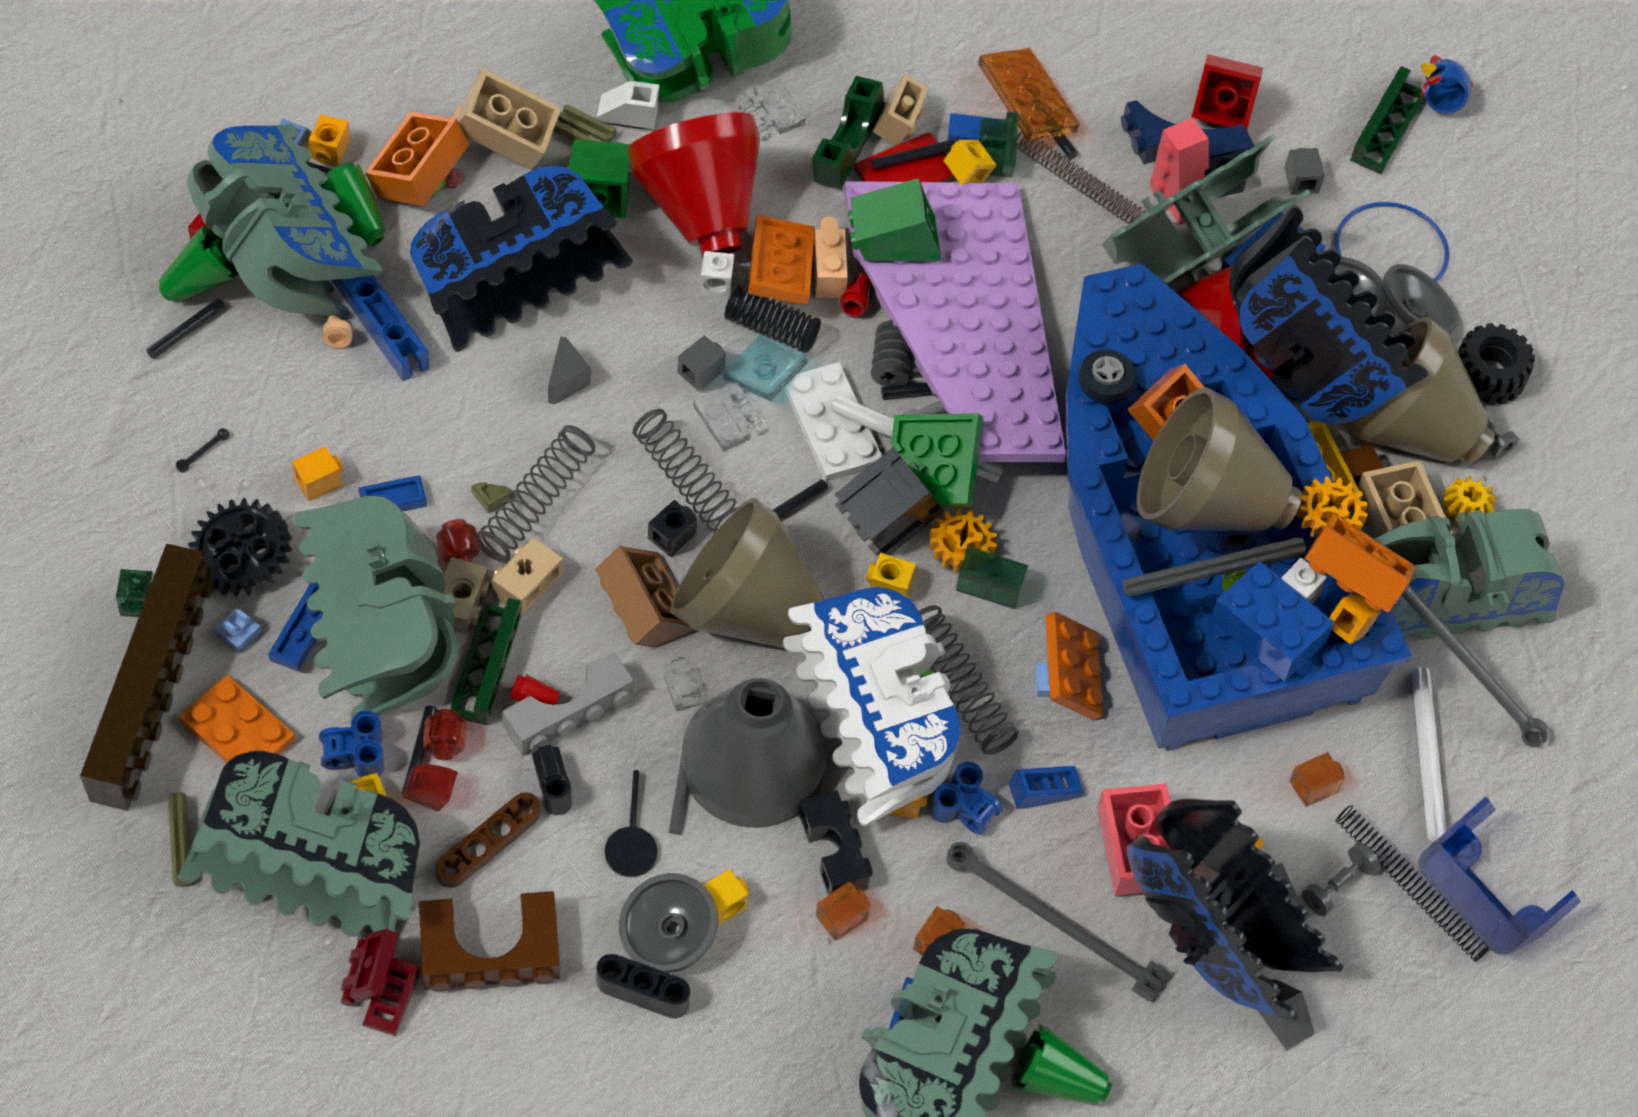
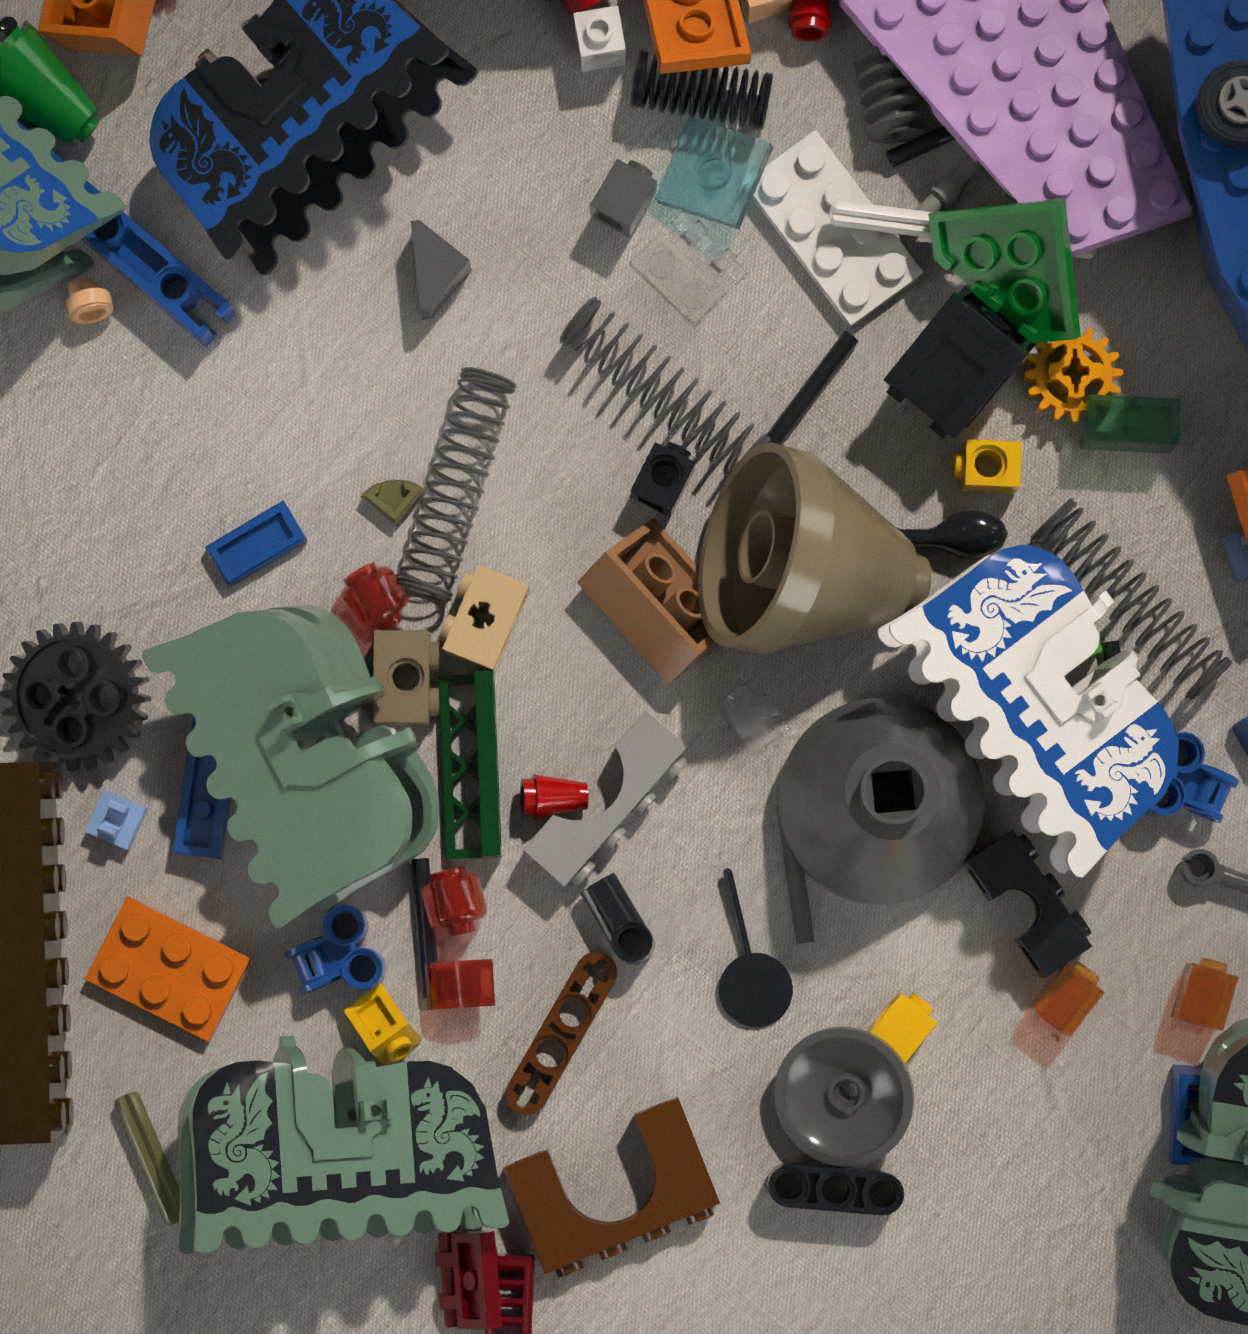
camera: 10 degrees left, 25 degrees up
light orange brick [292,446,344,501] -> none

